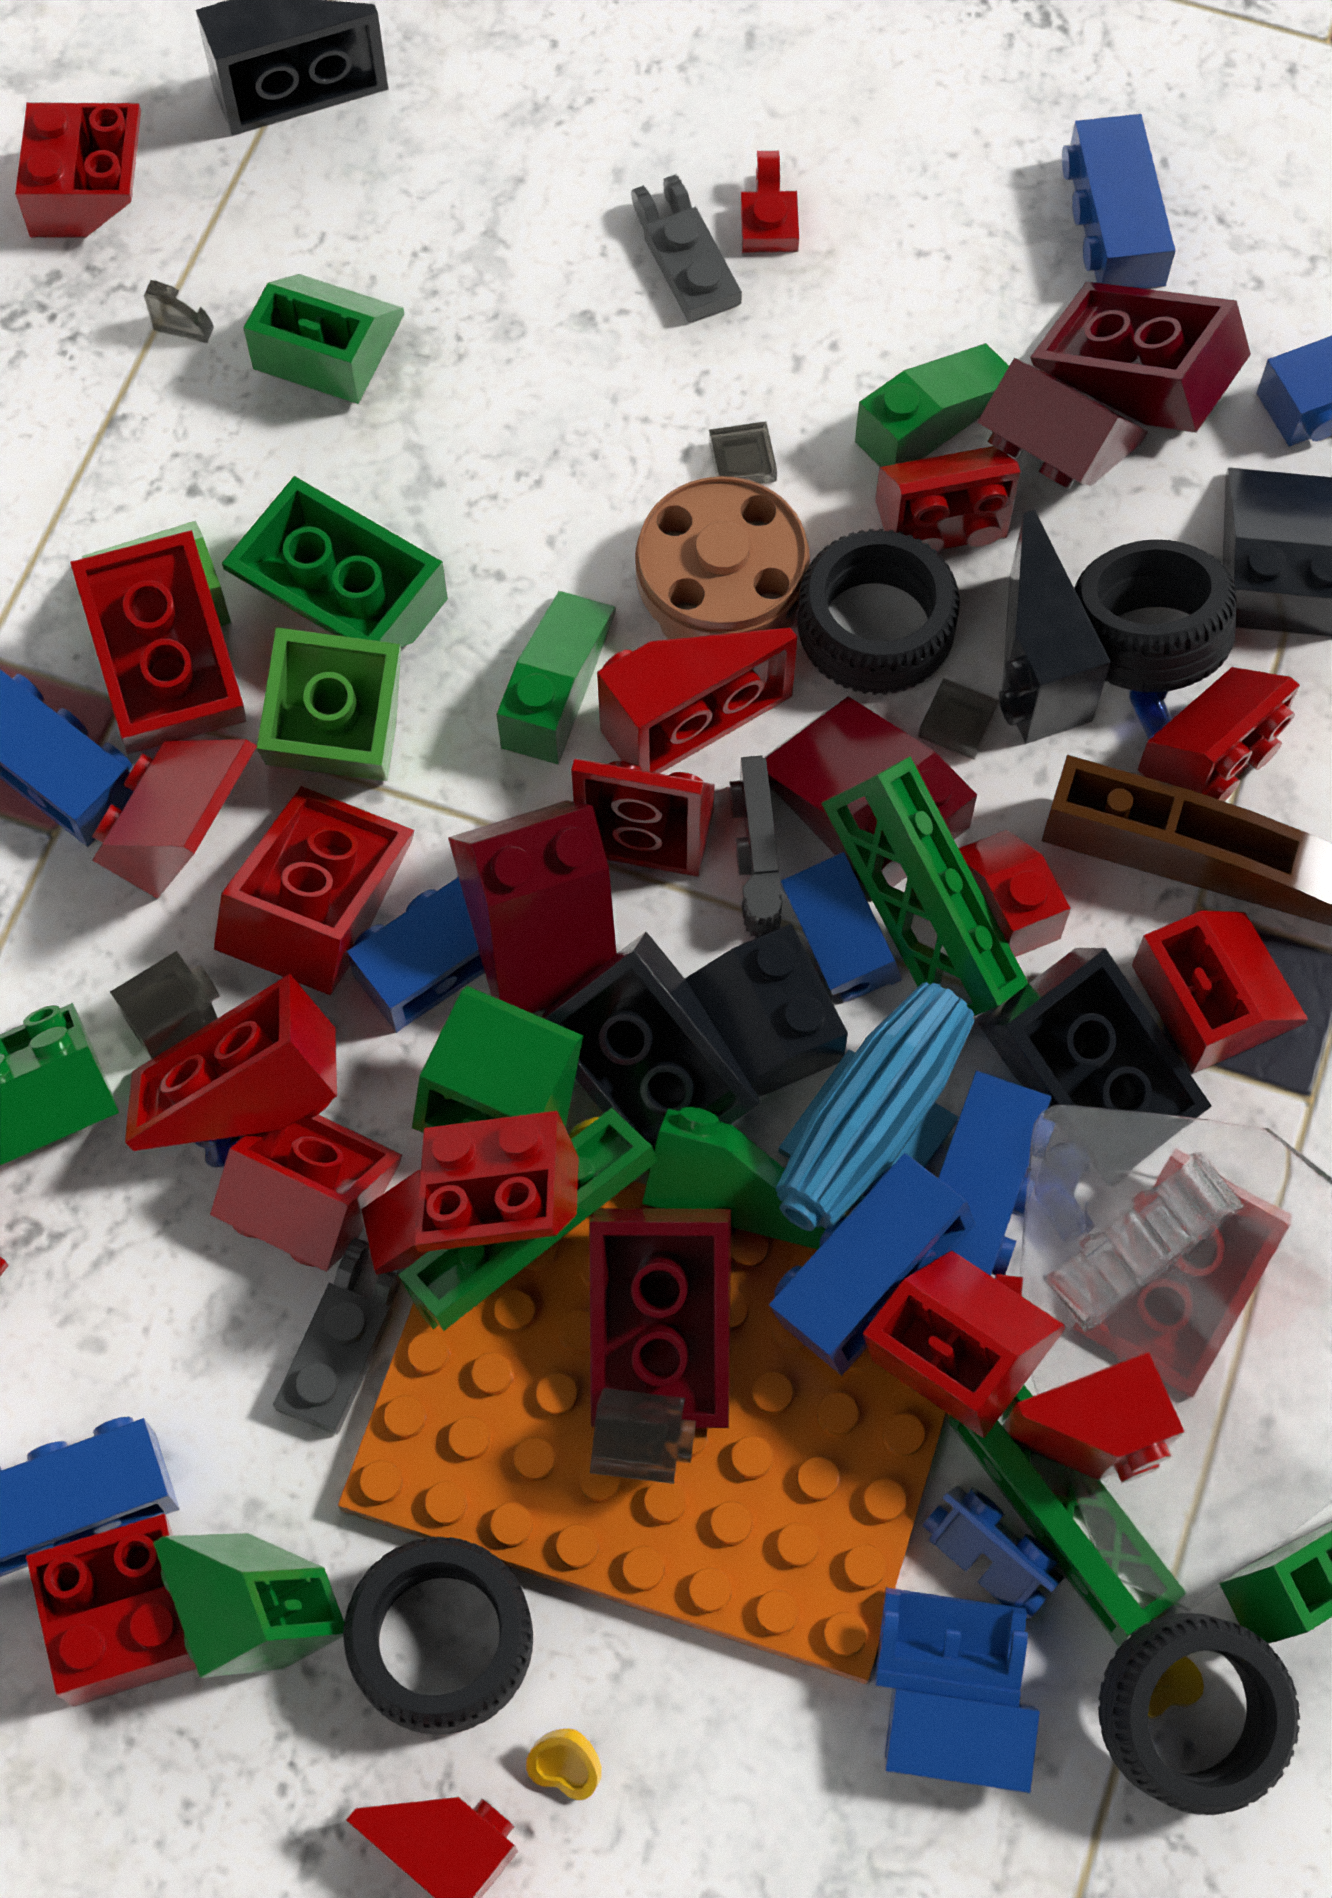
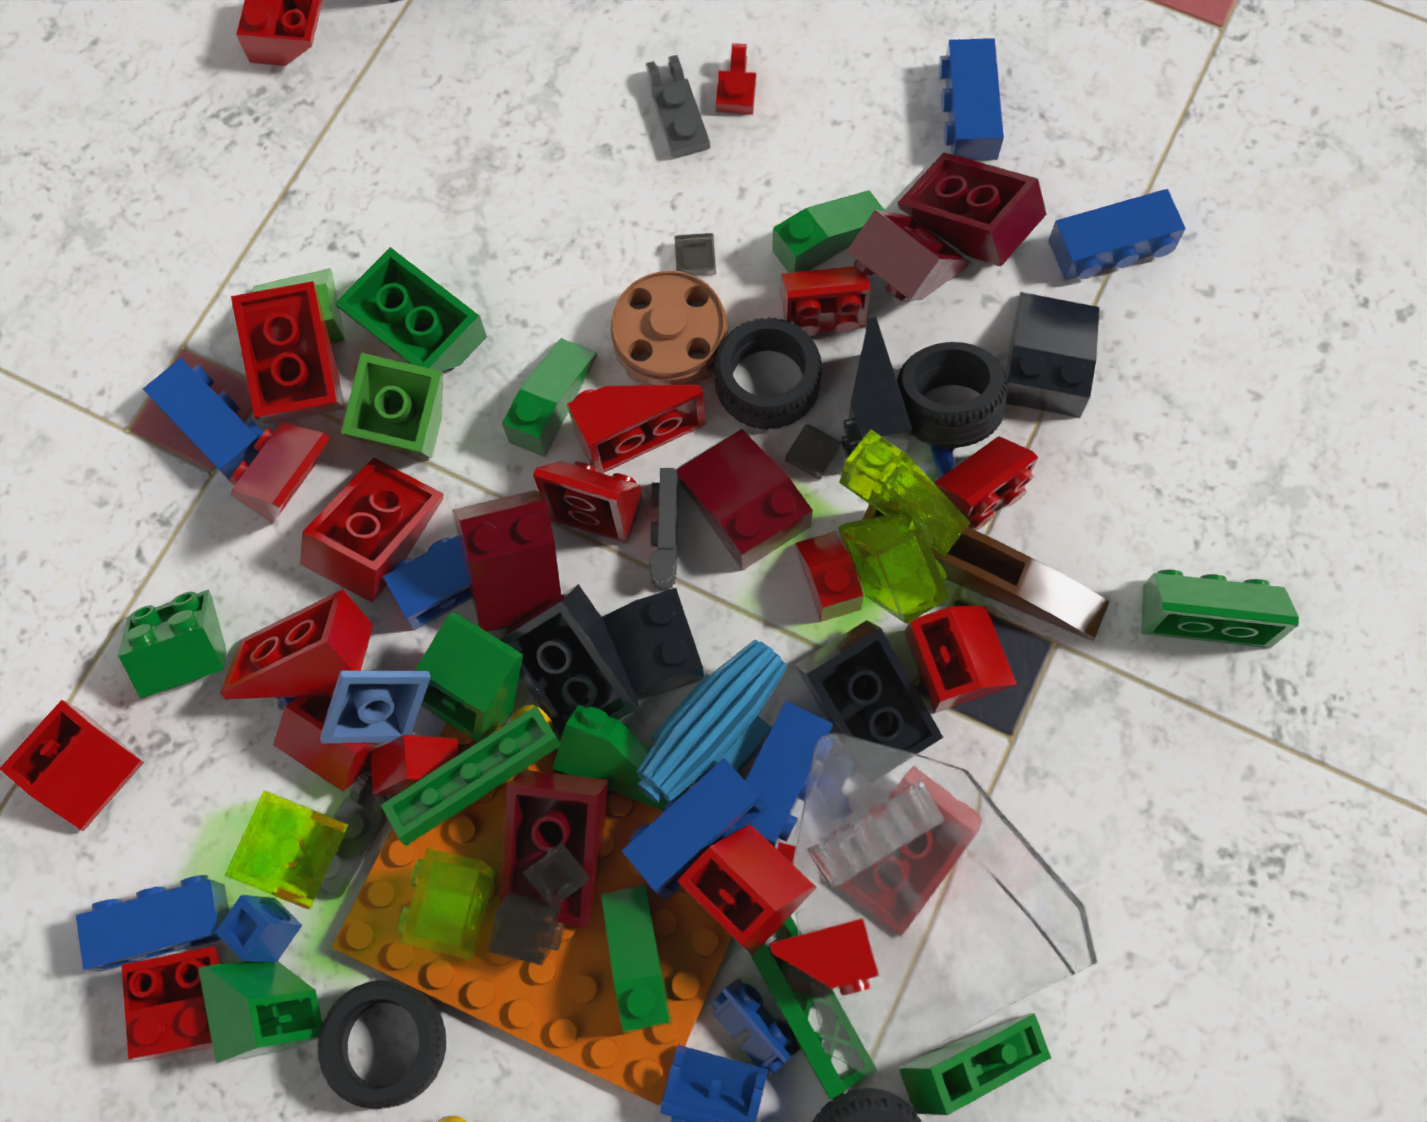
camera: 10 degrees right, 5 degrees up
clear smoke brick [110,951,220,1059] -> none
clear smoke tile [144,280,214,343] -> none
green slope [243,274,404,404] -> none
red slope [414,1111,579,1252] -> none
blue hinge [781,852,902,1002] -> none
green fence [821,756,1029,1017] -> none
none -> blue brick [215,895,303,962]
none -> clear neon green slope [224,790,349,910]
none -> medium blue slope [320,671,431,744]
none -> clear neon green brick [398,848,496,962]
none -> clear smoke tile [523,842,590,909]
none -> green slope [601,885,673,1034]
none -> clear neon green slope [838,513,950,624]
none -> clear neon green slope [839,430,970,557]

